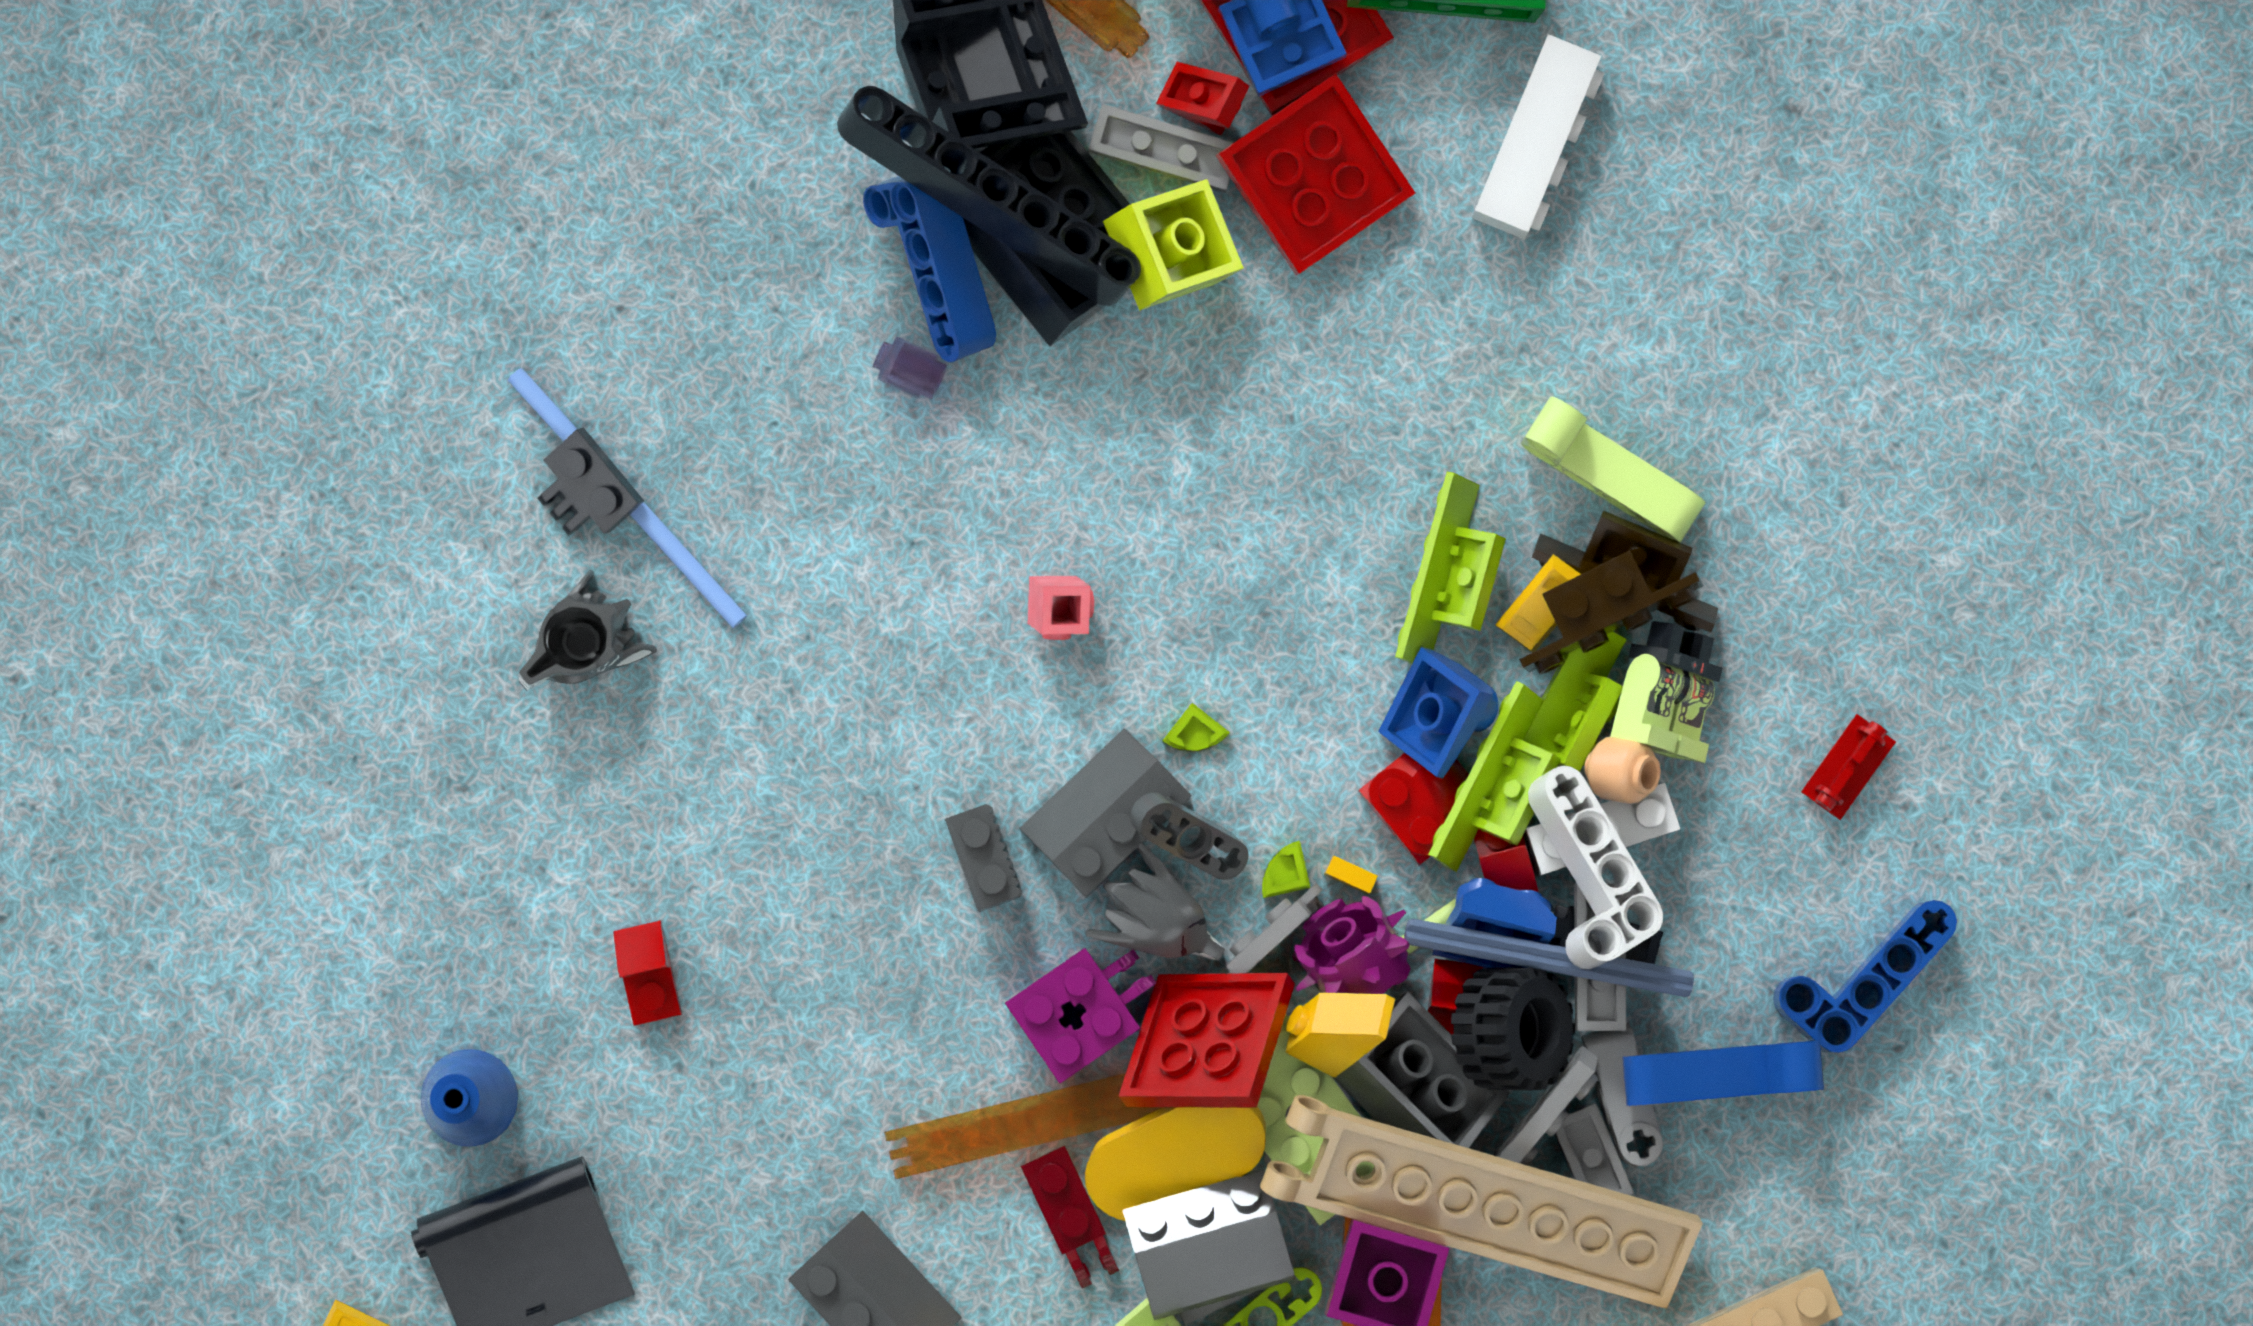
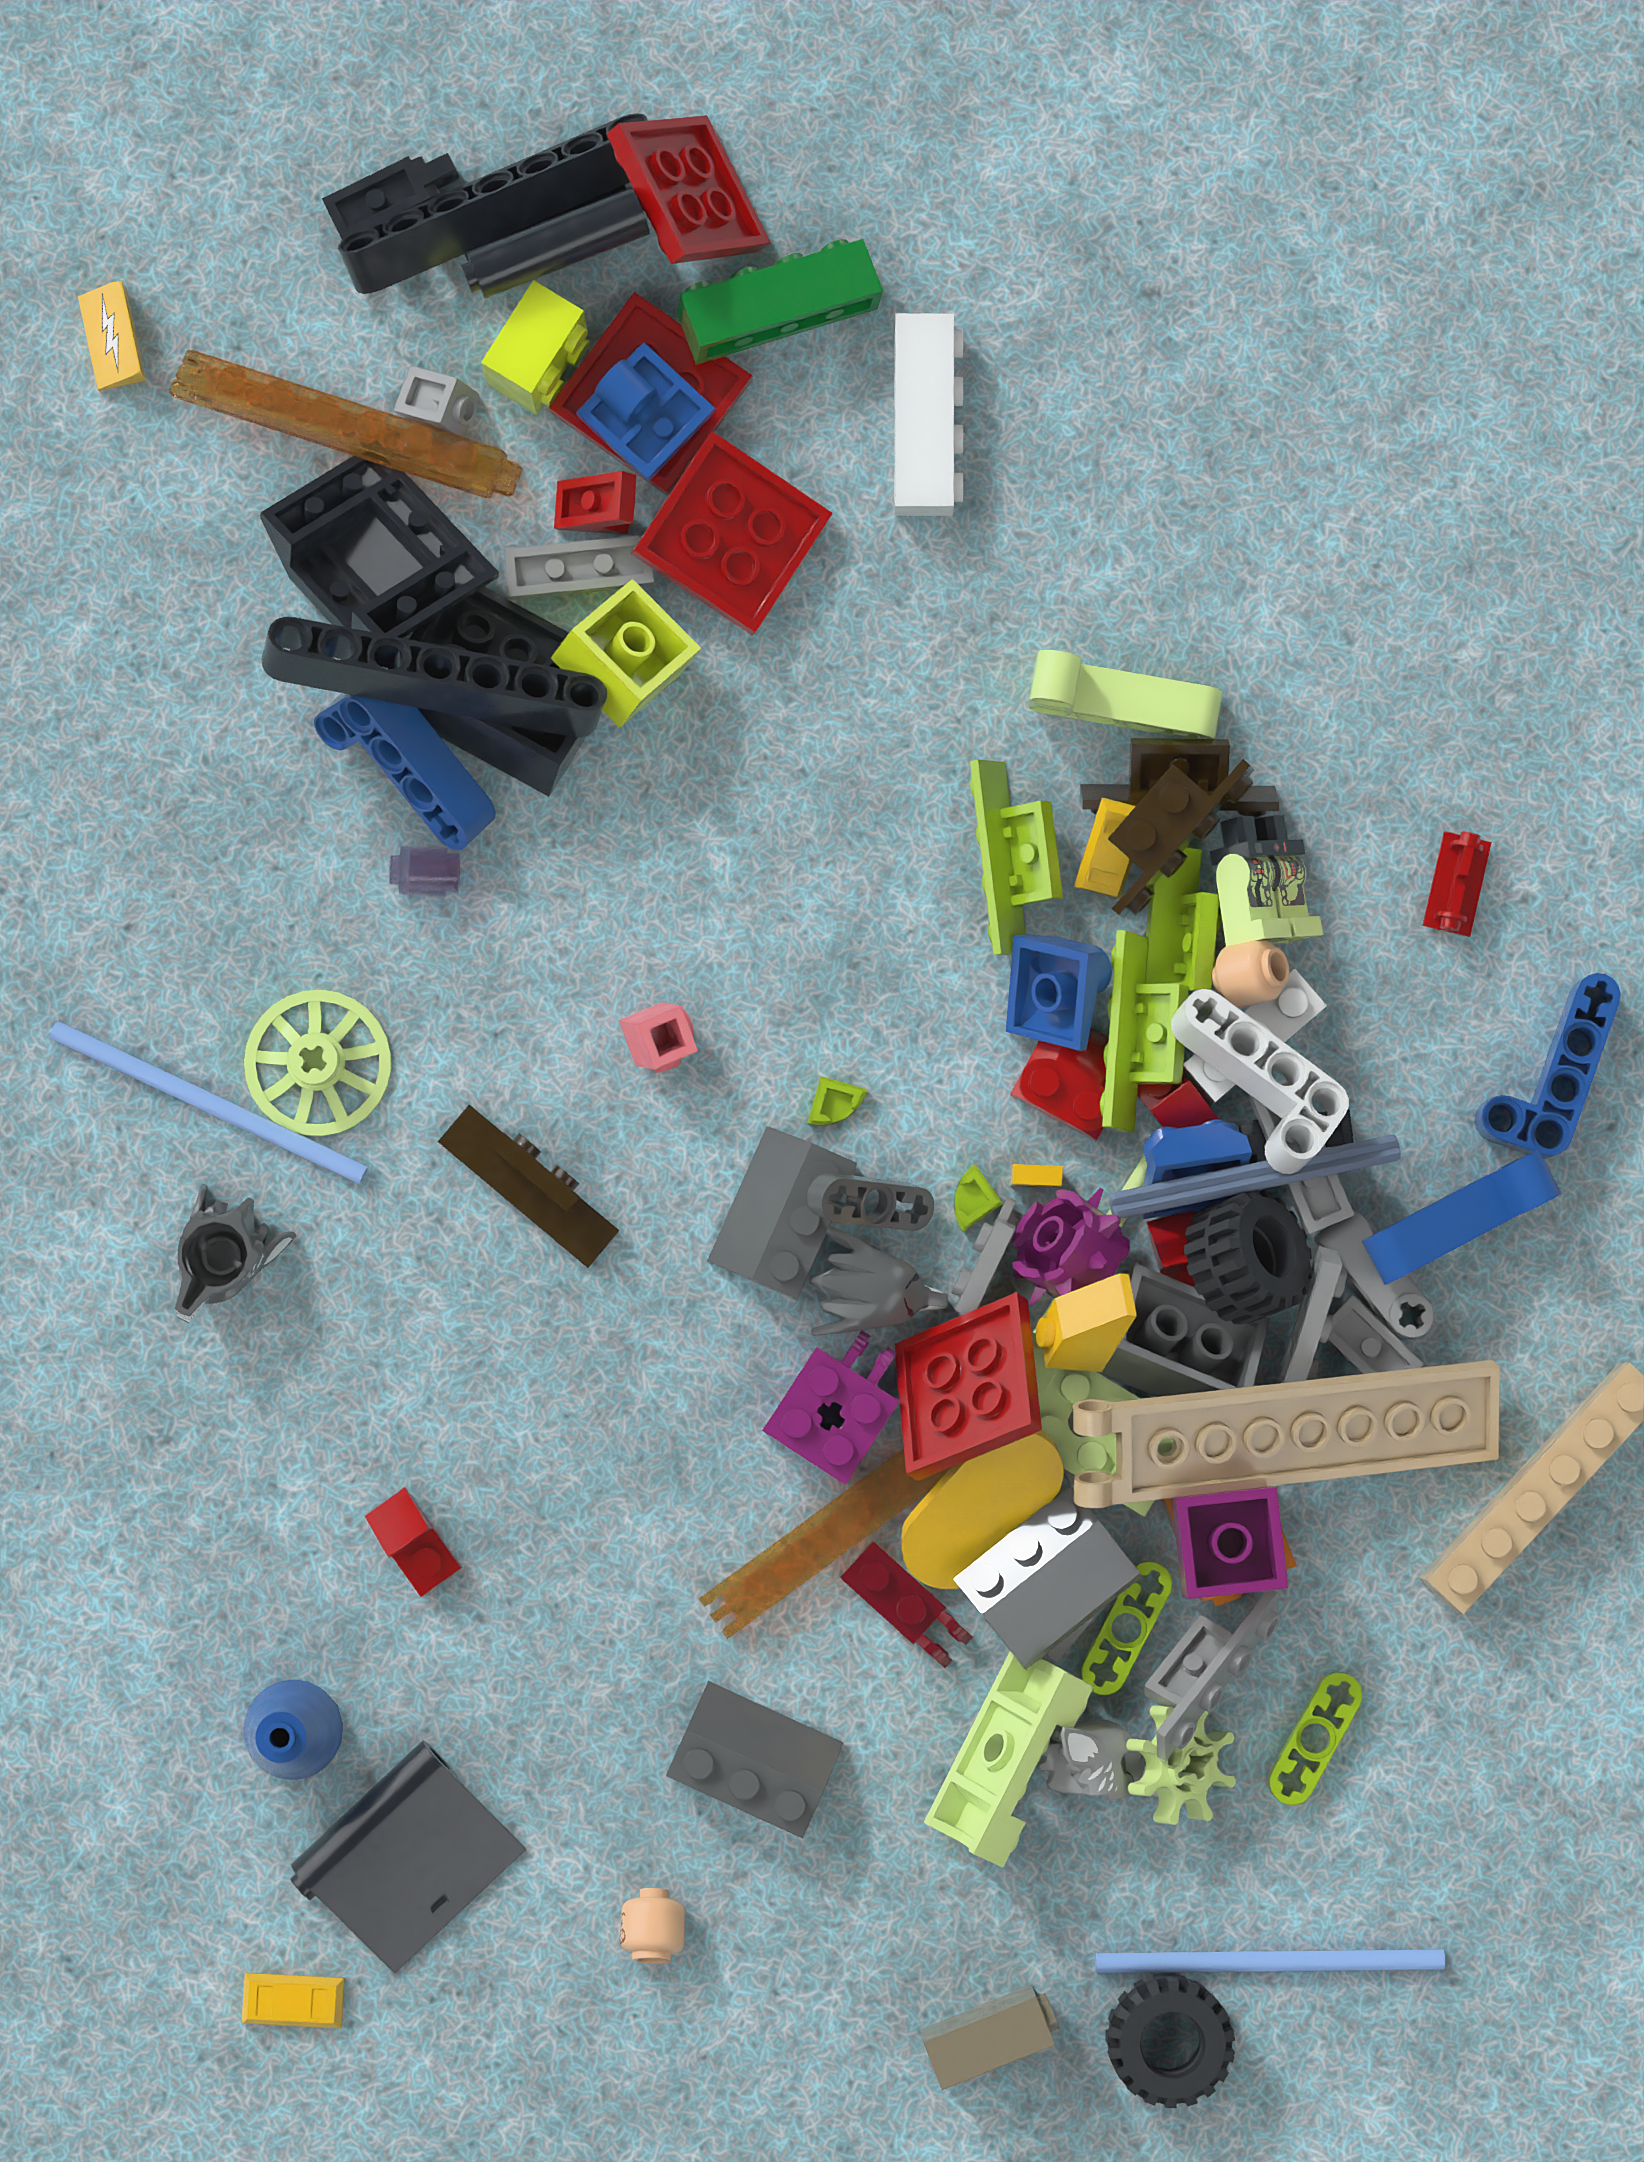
camera: 30 degrees left, 0 degrees up
black hinge [537,427,644,536] -> none
dark grey brick [945,804,1023,912] -> none
none -> yellowish green wheel [244,990,391,1136]
none -> dark brown bracket [438,1104,620,1268]

